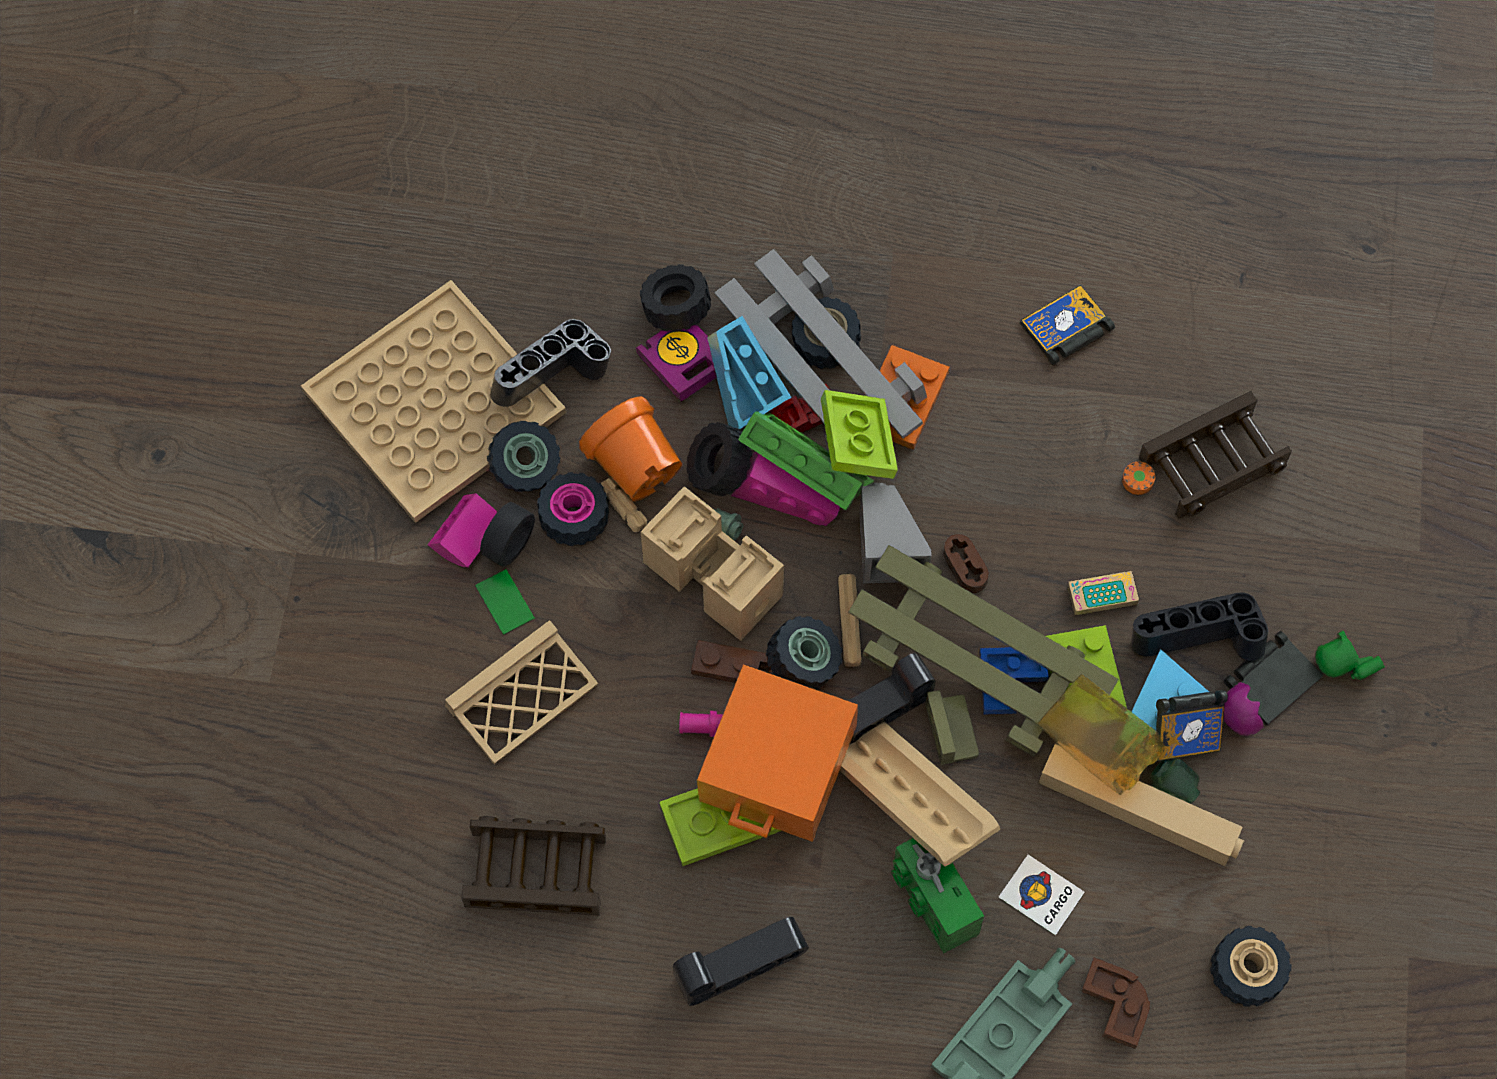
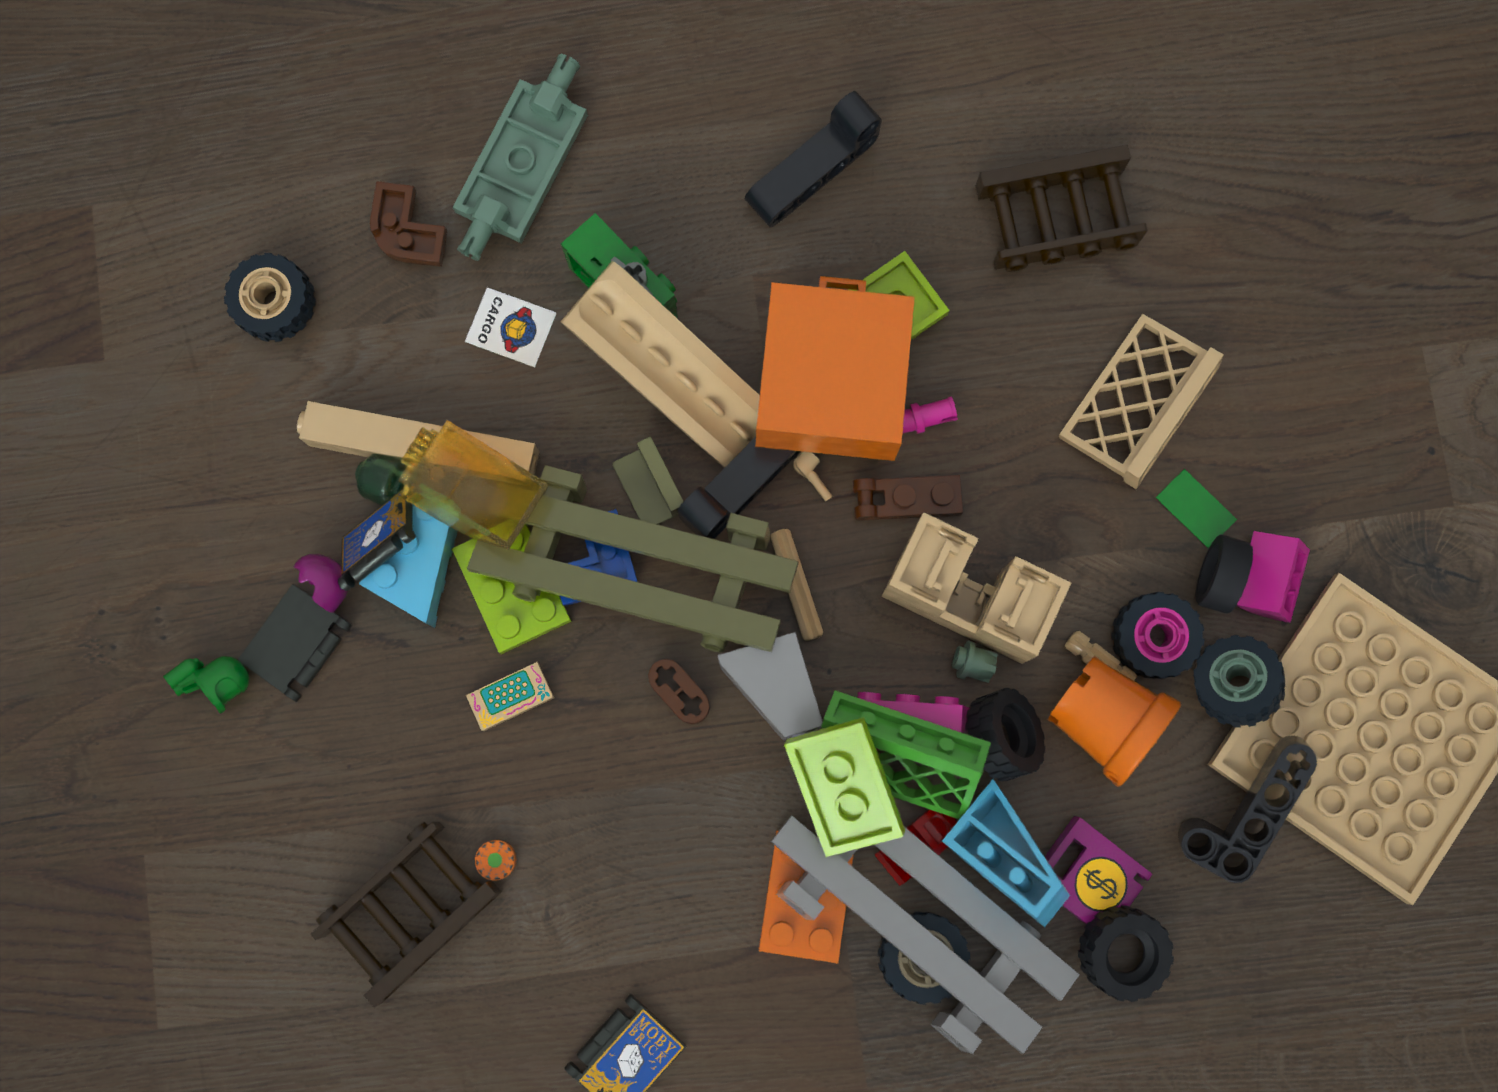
camera: 165 degrees right, 15 degrees up
black wheel [766,616,842,690] -> none
black beam [1132,592,1268,661] -> none

